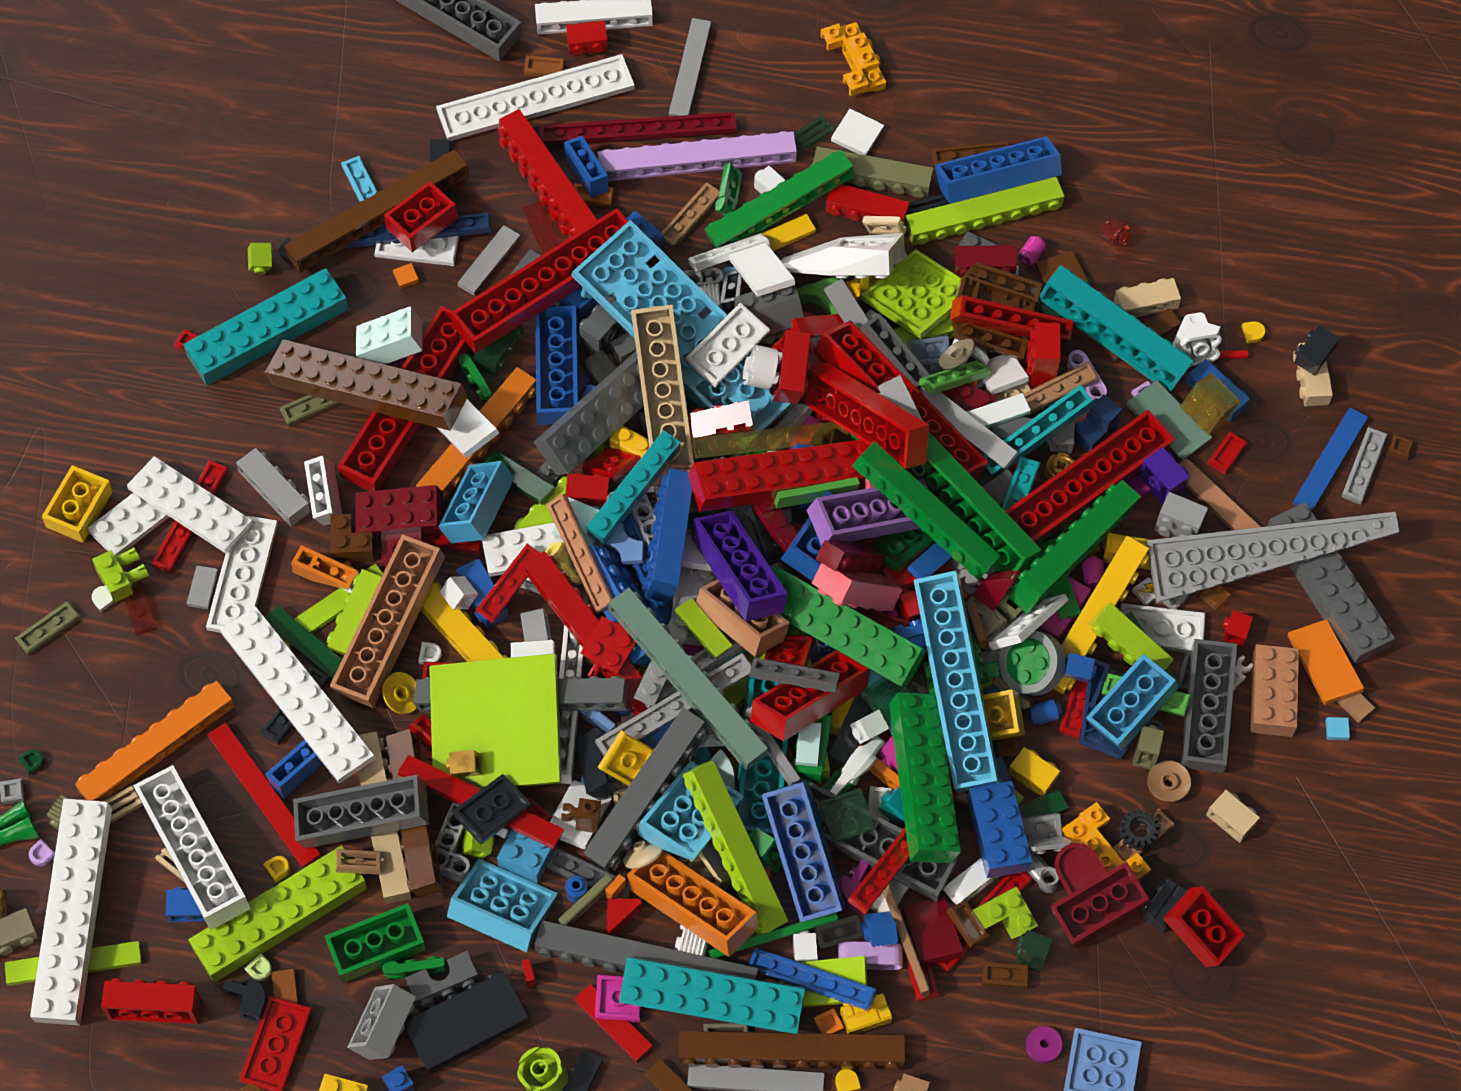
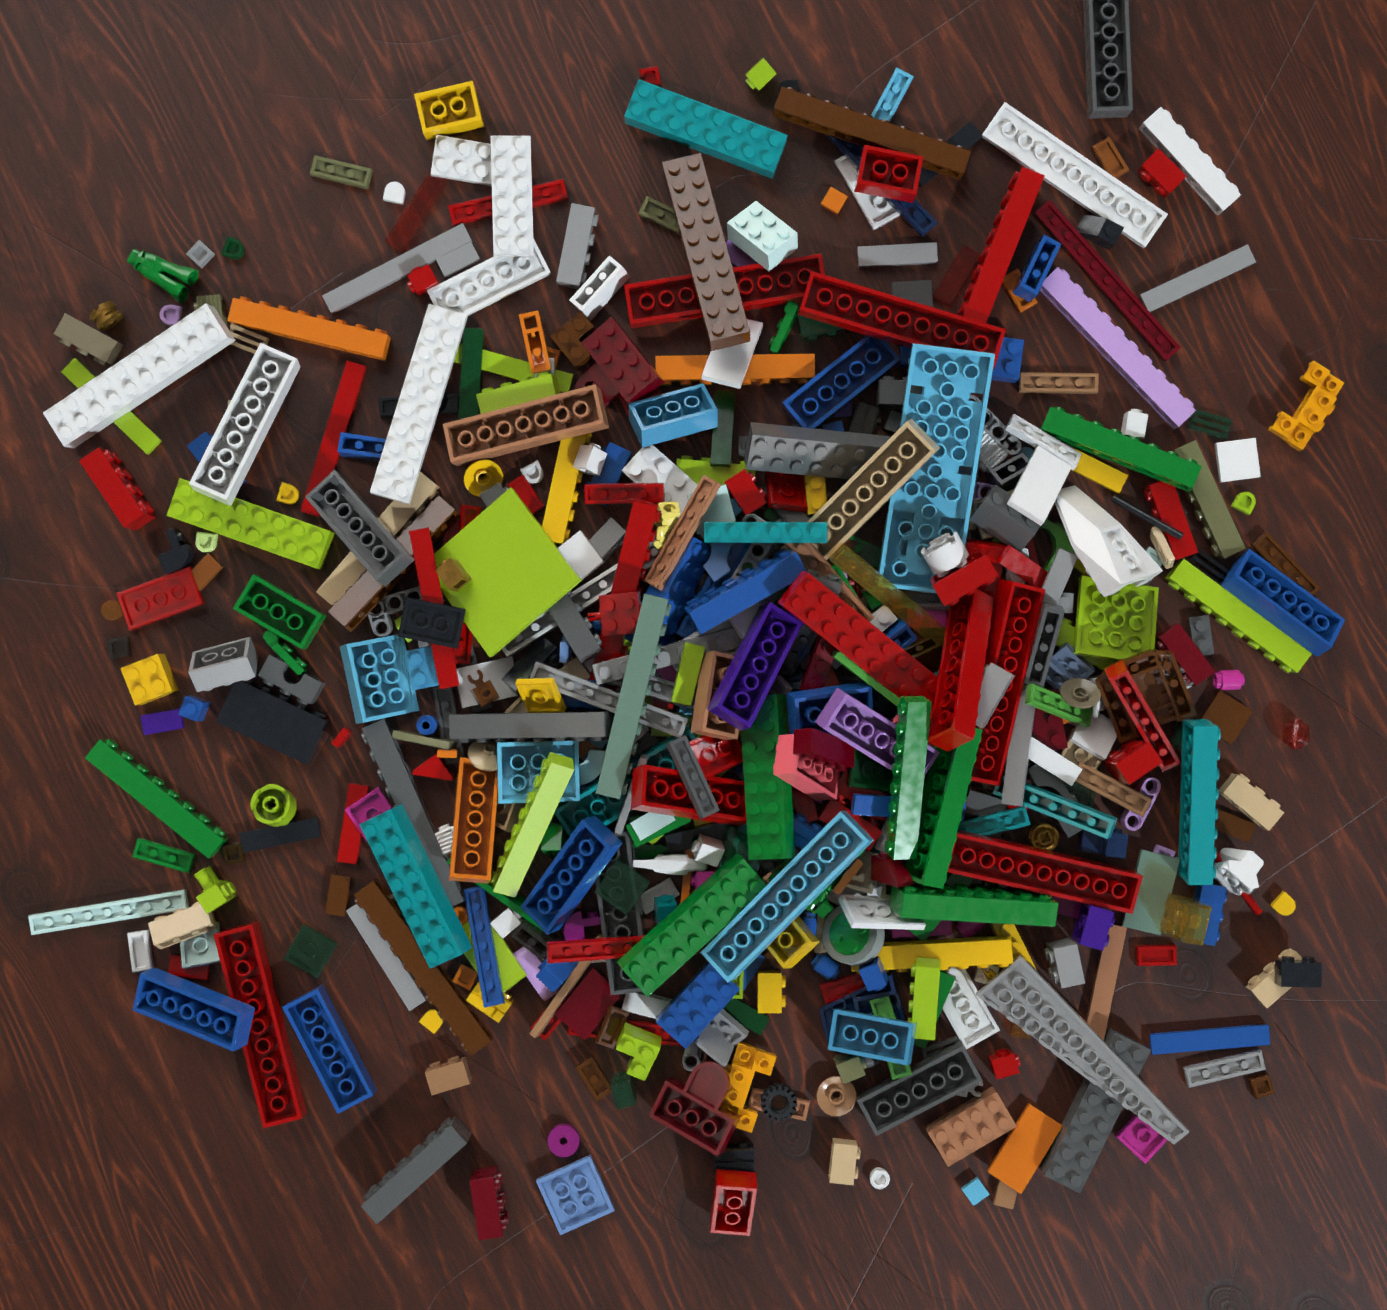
camera: 55 degrees right, 25 degrees up
lime brick [92,547,149,603] -> none
medium nougat tile [336,849,381,875] -> none
white tile [685,302,771,387] -> none
wedge [687,401,754,441] -> none
green hinge [715,163,743,217] -> none
none -> light grey tile [322,223,472,314]
none -> red brick [407,264,439,297]
none -> white tile [869,1167,890,1189]
none -> black slope [1076,214,1124,251]
none -> black bar [1111,495,1184,540]
none -> dark pink tile [1115,1114,1167,1164]
none -> lime tile [1231,492,1256,515]

